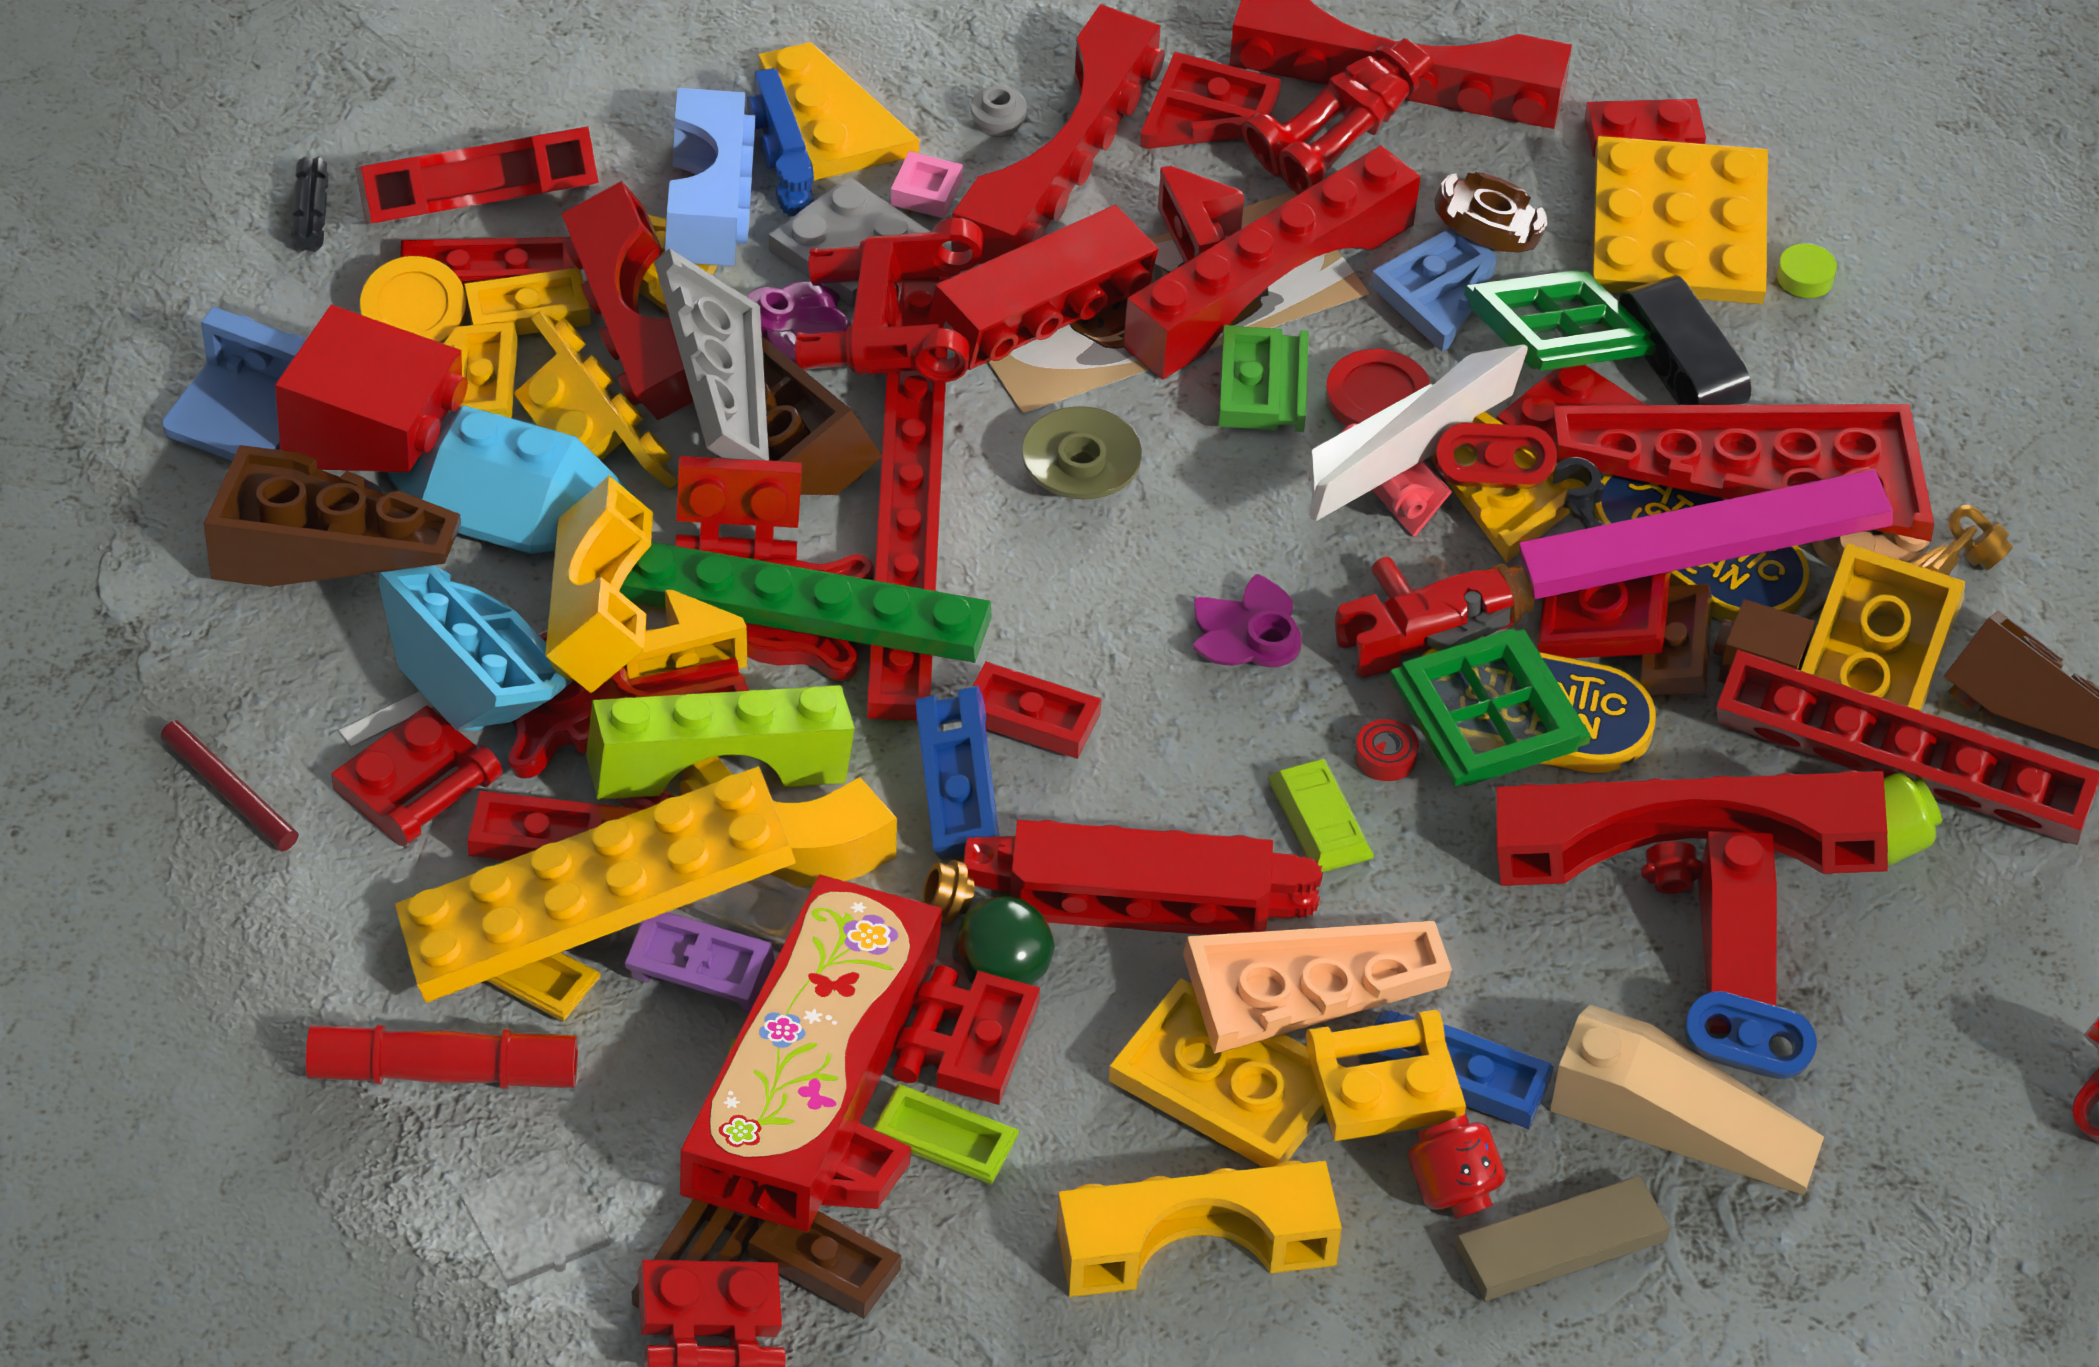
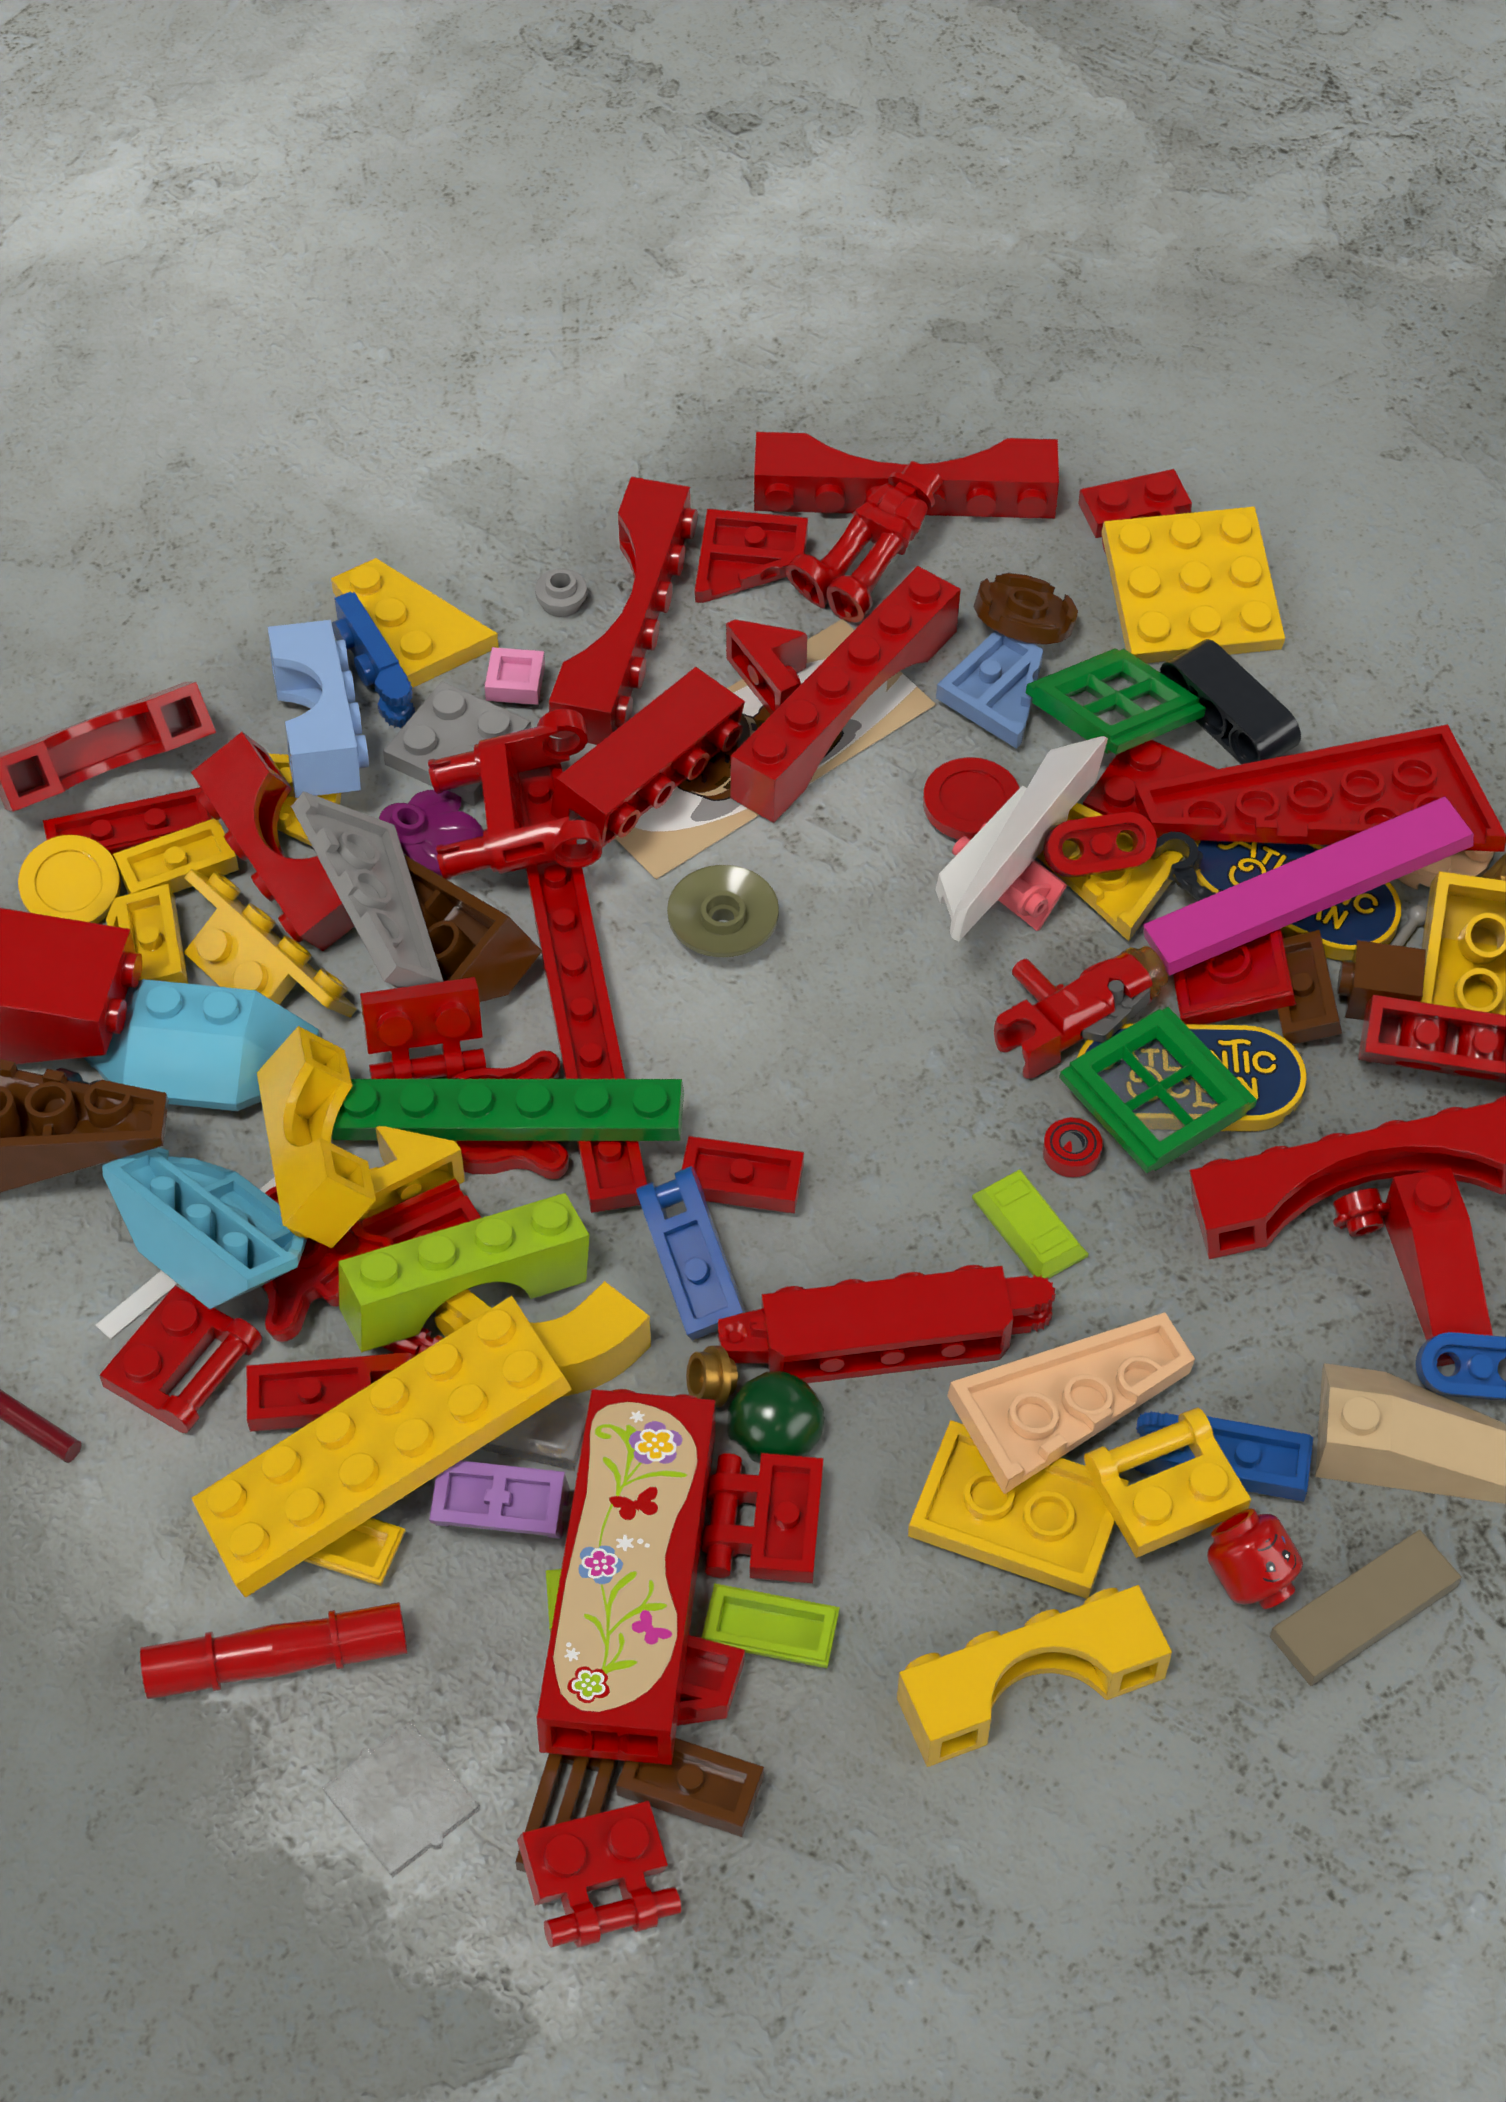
camera: 10 degrees left, 5 degrees up
magenta plate [1193,574,1302,667] -> none
bright green plate [1219,325,1309,432] -> none
lime tile [1777,243,1837,298] -> none

